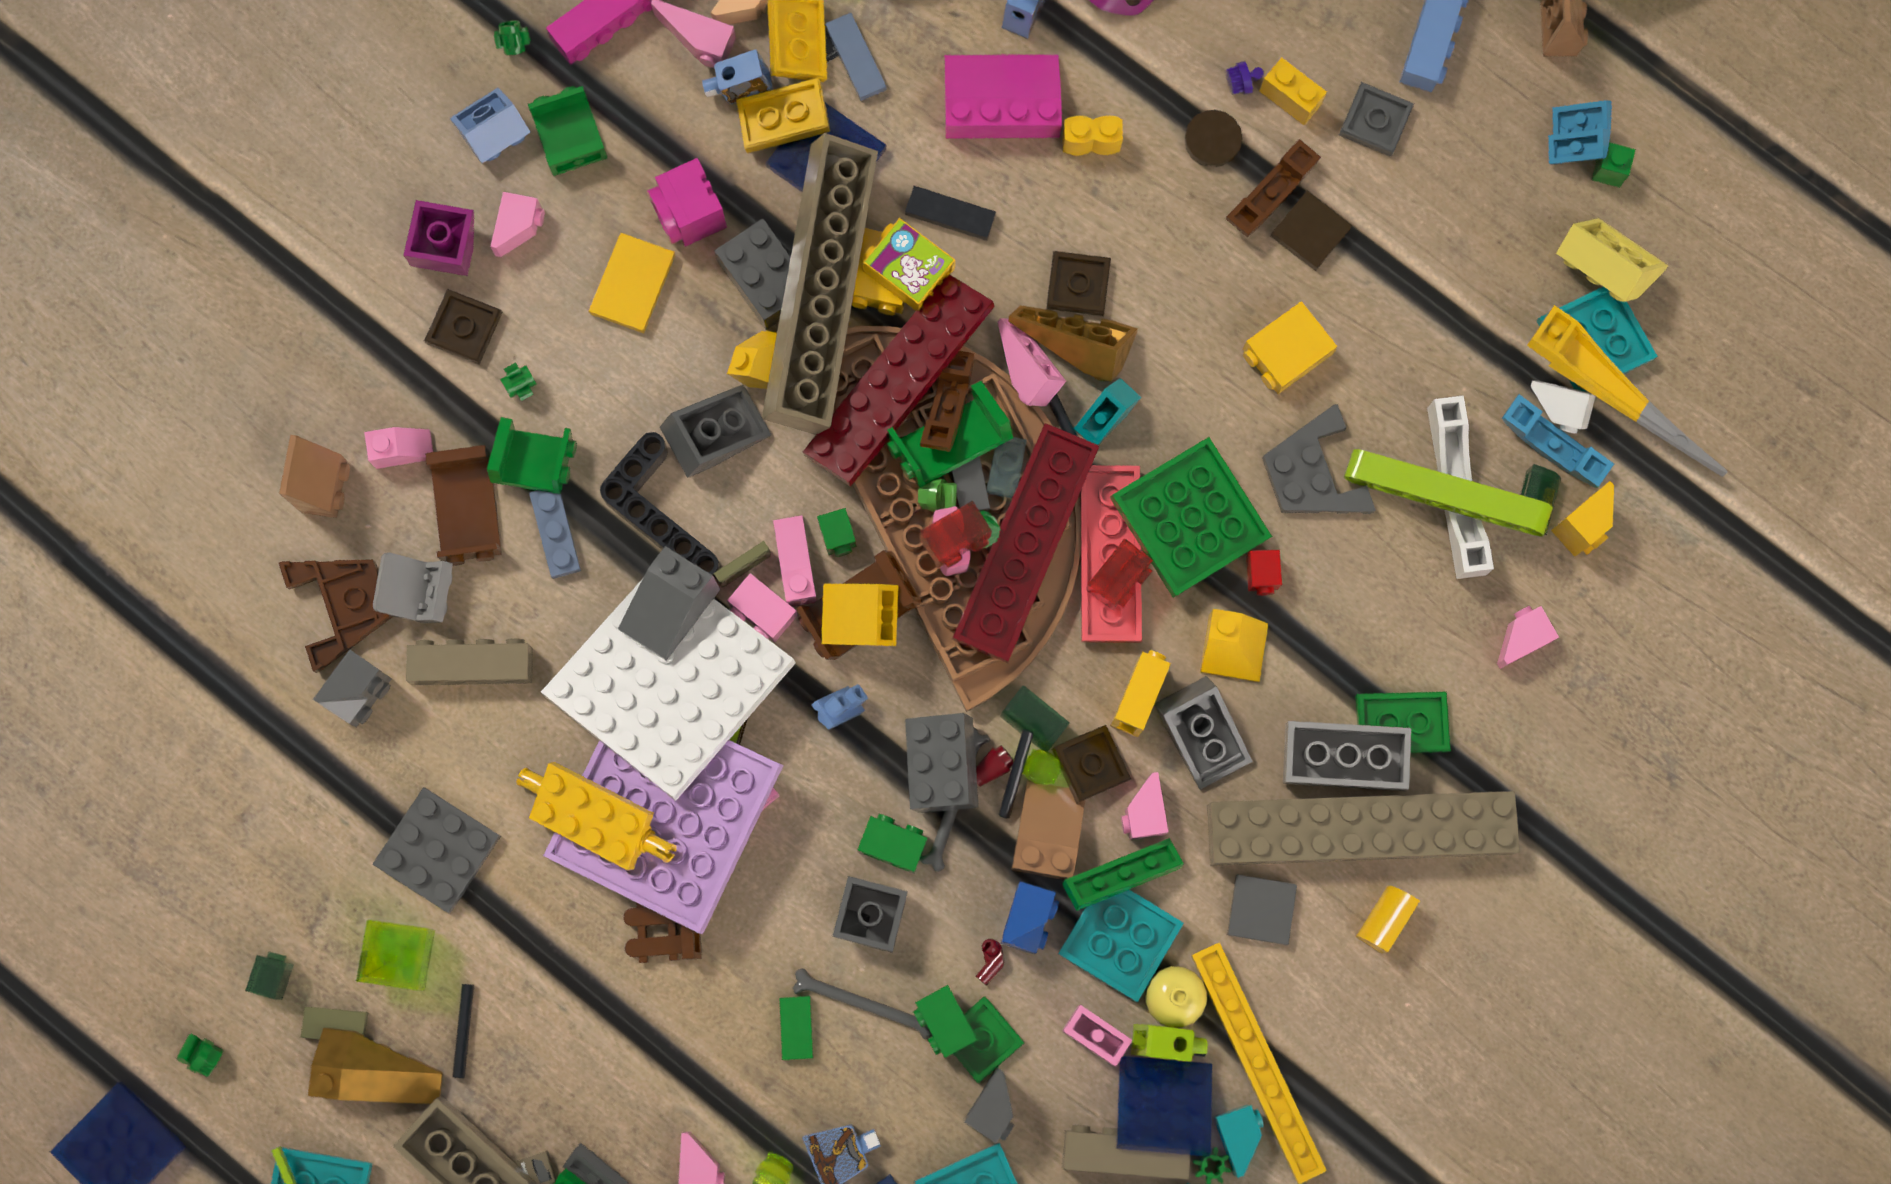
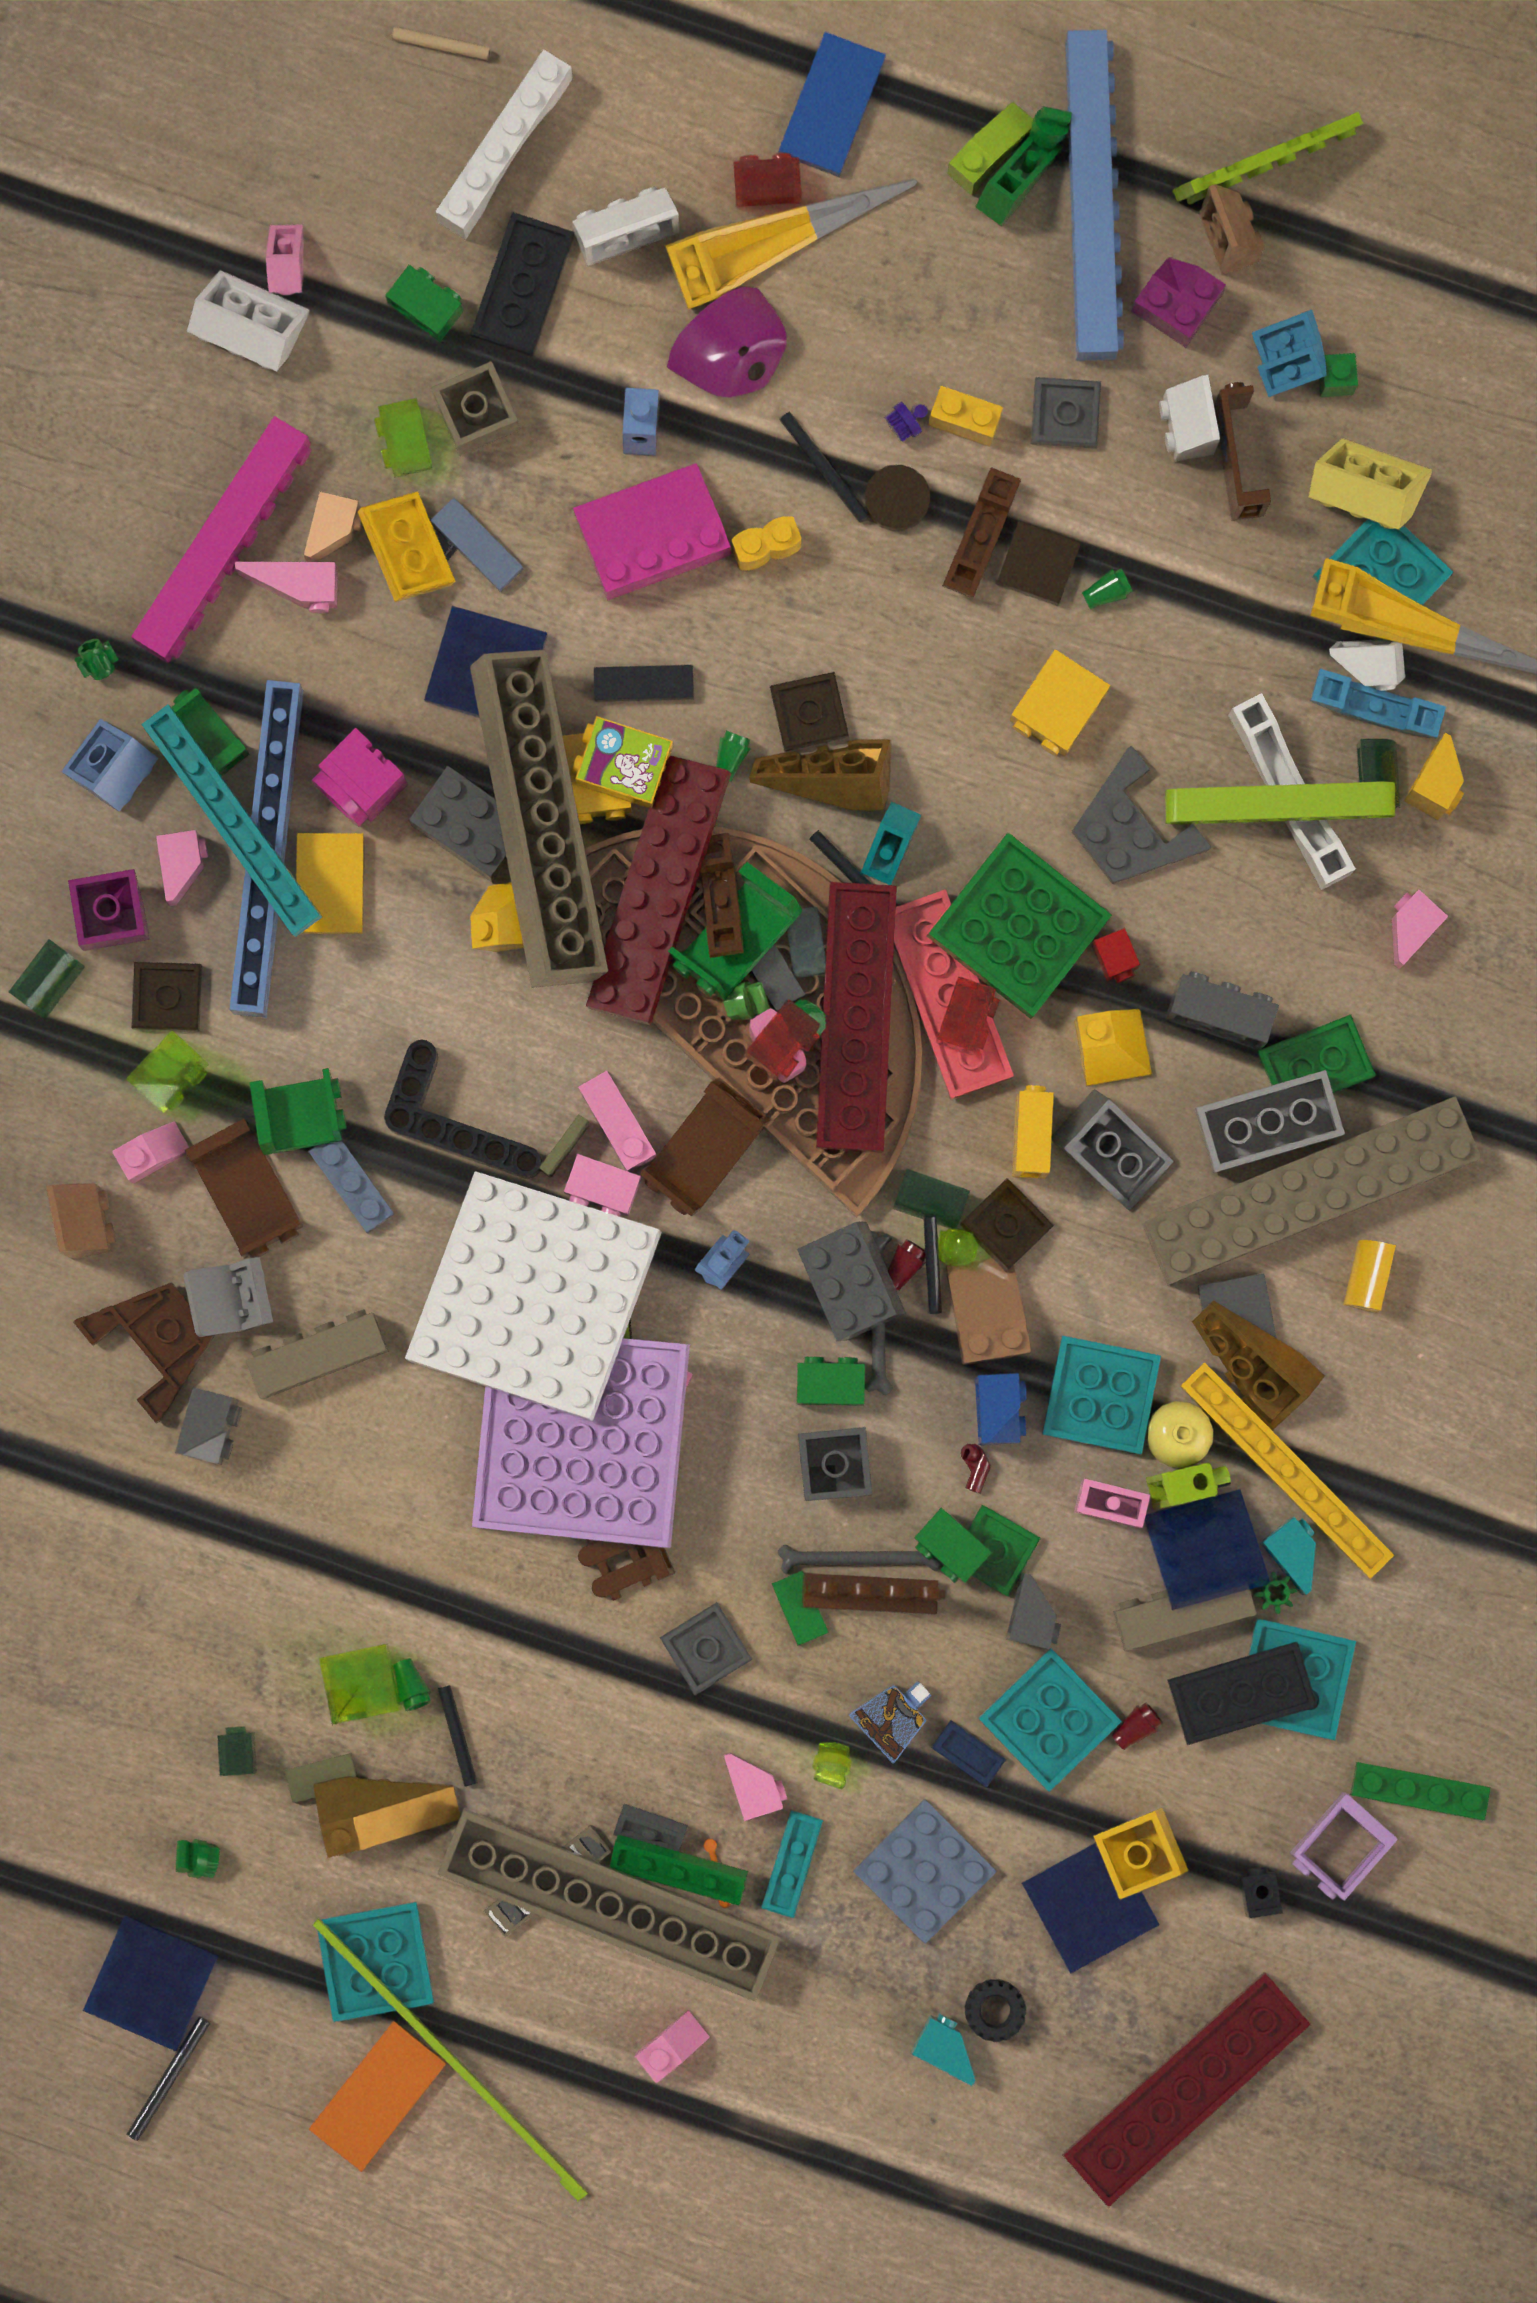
camera: 20 degrees left, 5 degrees up
dark grey plate [372,787,501,914] -> none
green gear [500,362,537,401] -> none
yellow plate [516,762,677,870] -> none
dark grey slope [618,546,720,661] -> none
dark grey slope [660,384,772,478] -> none
medium blue torso [702,49,773,104] -> none
yellow tile [736,78,830,153] -> none
green brick [817,508,857,557] -> none
yellow brick [822,584,898,646] -> none
bright pink slope [997,318,1066,407] -> none
green plate [1062,838,1184,911] -> none
bright pink slope [1121,772,1168,840] -> none
none -> clear green brick [9,939,85,1020]
none -> clear neon green slope [126,1030,209,1113]
none -> teal plate [141,704,322,937]
none -> medium blue brick [229,680,304,1018]
none -> green cone [393,1658,431,1711]
none -> dark grey tile [660,1602,752,1695]
none -> green cone [716,731,751,782]
none -> black bar [779,412,870,523]
none -> reddish brown fence [802,1573,945,1615]
none -> green cone [1082,568,1133,610]
none -> magenta slope [1132,257,1226,348]
none -> white slope [1159,375,1220,461]
none -> dark grey brick [1165,971,1279,1050]
none -> pearl gold wedge [1192,1300,1325,1431]
none -> reddish brown panel [1214,382,1271,521]

